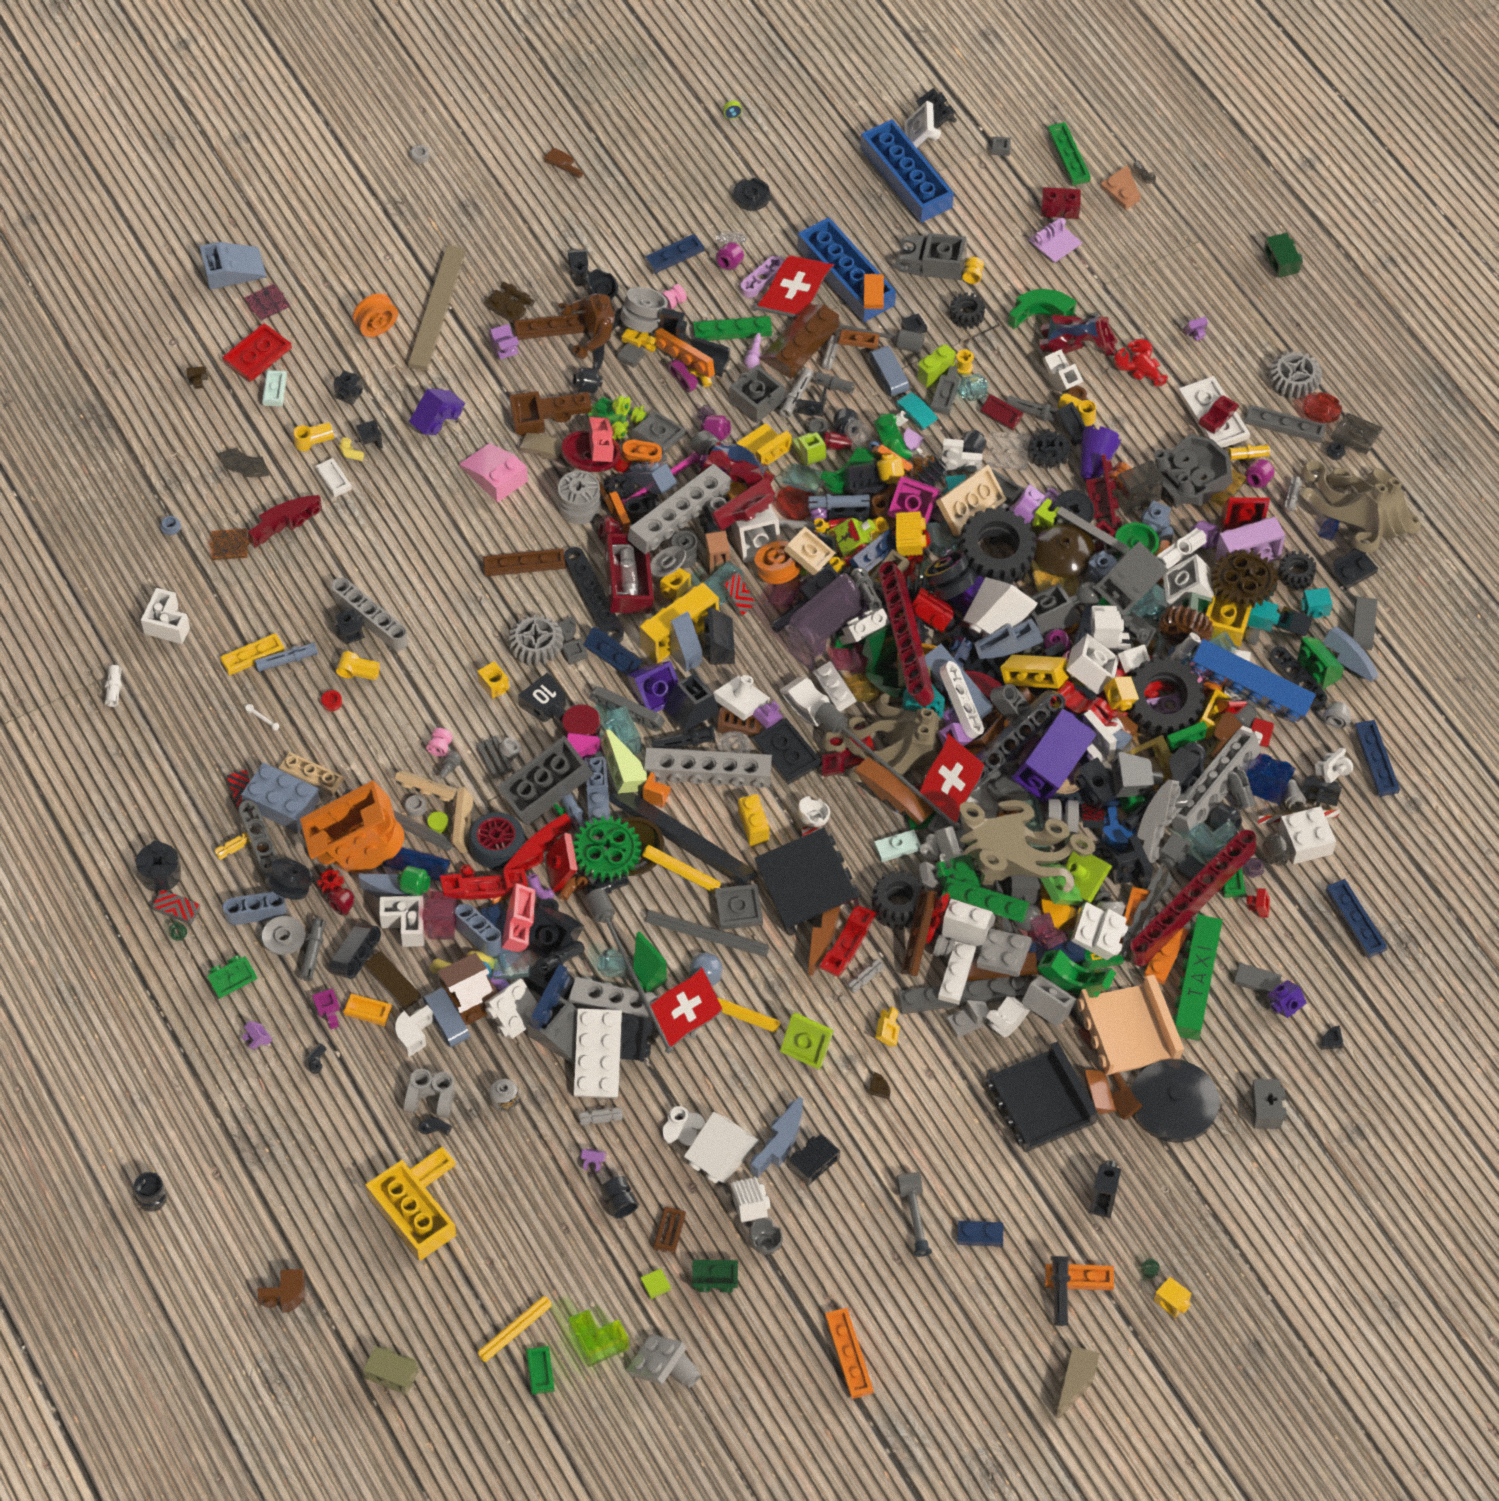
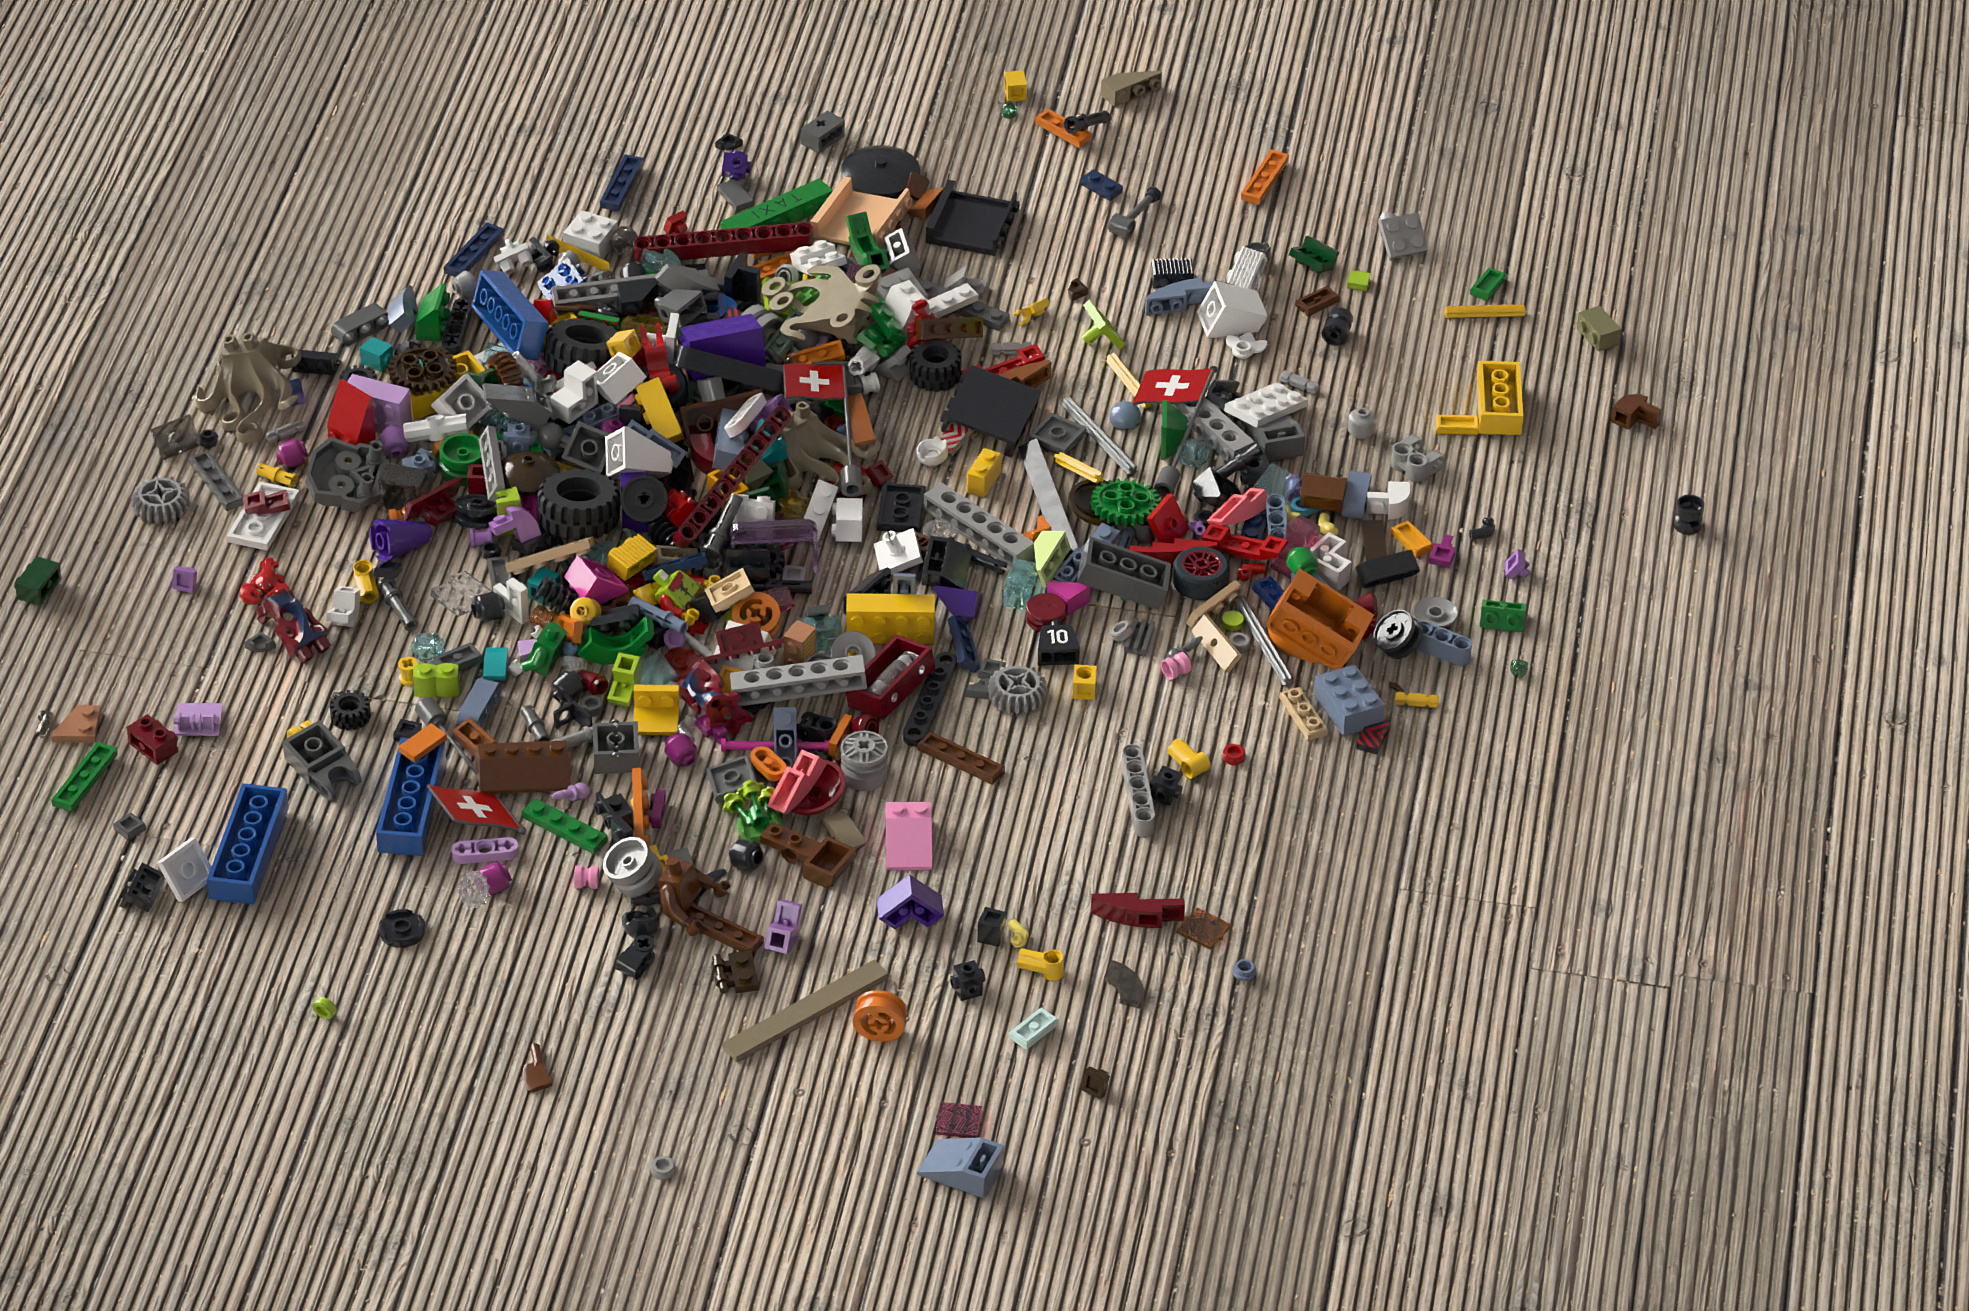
camera: 140 degrees left, 15 degrees down
white pin [105,665,122,707] -> none
black brick [135,840,181,892] -> none
white brick [141,588,190,644] -> none
tile [152,890,201,925] -> none
yellow tile [220,633,285,676] -> none
red plate [222,323,292,382] -> none
dark grey beam [238,800,278,877] -> none
white hinge [245,704,279,731] -> none
sand blue pin [255,642,318,672] -> none
dark grey pin [299,918,326,981] -> none
white tile [315,458,352,498] -> none
black arm [418,1117,452,1136] -> none
white plate [484,978,538,1039] -> none
dark blue plate [531,964,570,1031] -> none
clear neon green brick [568,1309,629,1367] -> none
medium lavender tile [581,1148,607,1172] -> none
dark grey beam [589,686,665,731] -> none
dark blue plate [645,234,704,274] -> none
dark grey head [691,430,720,457] -> none
plate [697,405,716,422] -> none
medium lavender tile [753,701,783,728] -> none
light aqua plate [874,830,921,863] -> none
dark blue hinge [948,636,972,668] -> none
dark red tile [980,394,1024,431] -> none
white brick [986,996,1030,1038] -> none
green arch [1008,289,1077,330] -> none
black gear [1028,429,1071,469] -> none
black torso [1089,1160,1121,1218] -> none
sword [1119,863,1173,957] -> none
clear red tile [1302,392,1342,423] -> none

